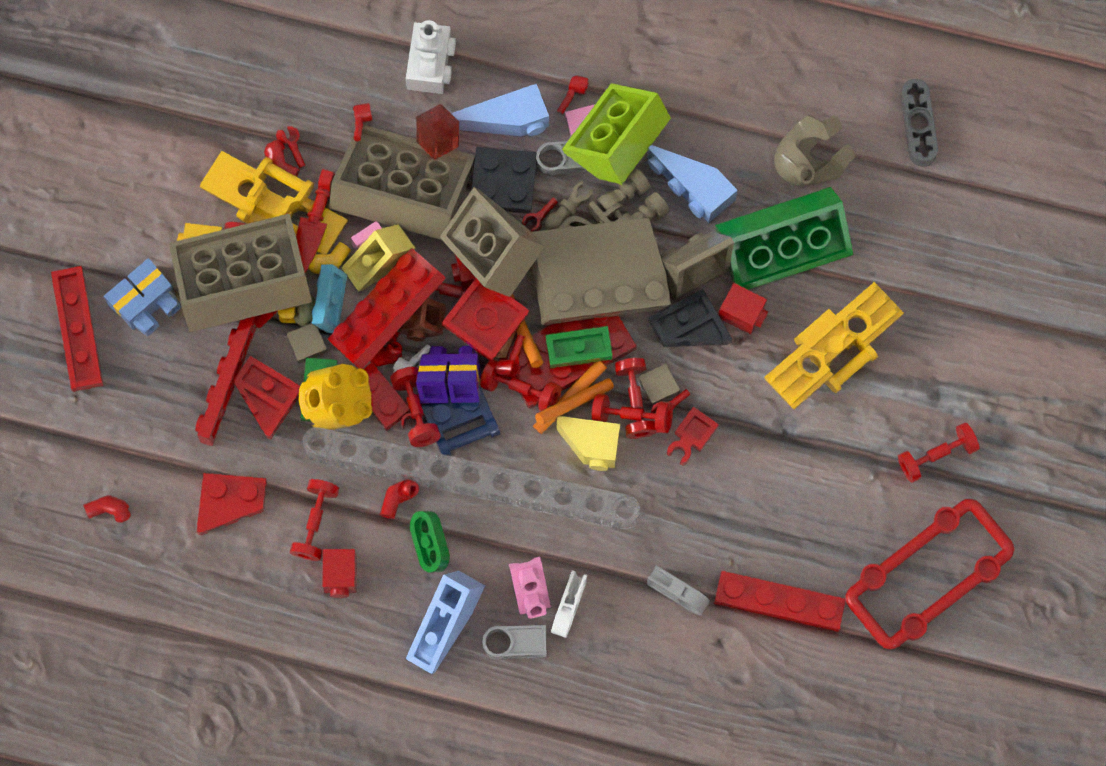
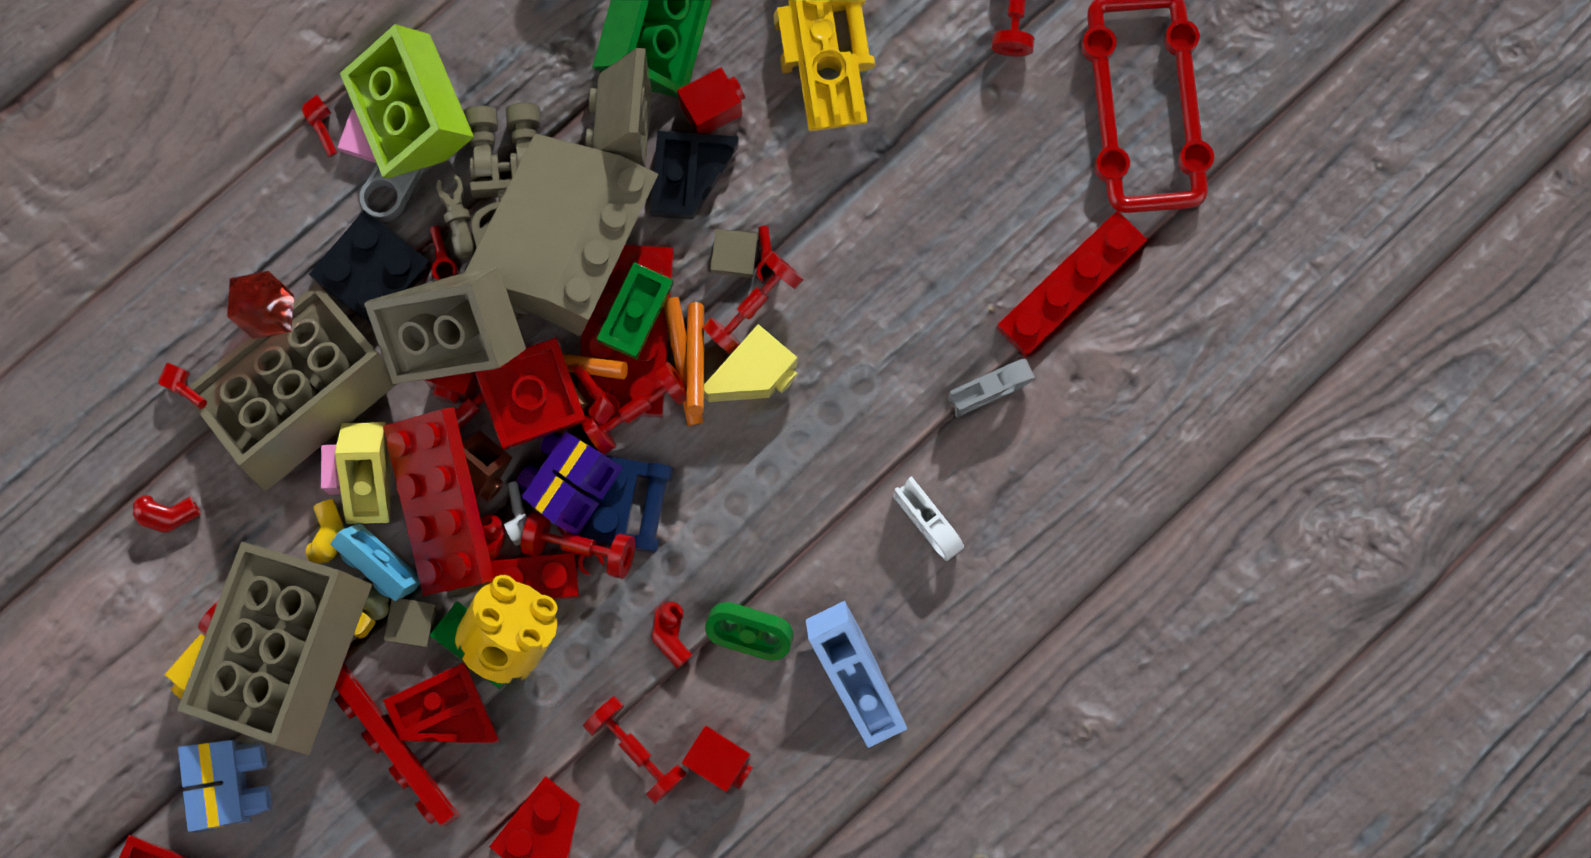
camera: 60 degrees left, 5 degrees up
yellow piece [199,151,348,254] -> none
red sword [255,169,335,328] -> none
red hand [276,126,306,168] -> none
white brick [406,20,456,94] -> none
light blue slope [450,84,549,137] -> none
light grey piece [482,625,547,660] -> none
bright pink hips [509,557,551,619] -> none
red wheel [614,358,657,439] -> none
light blue slope [647,145,738,223] -> none
red plate [667,407,719,466] -> none

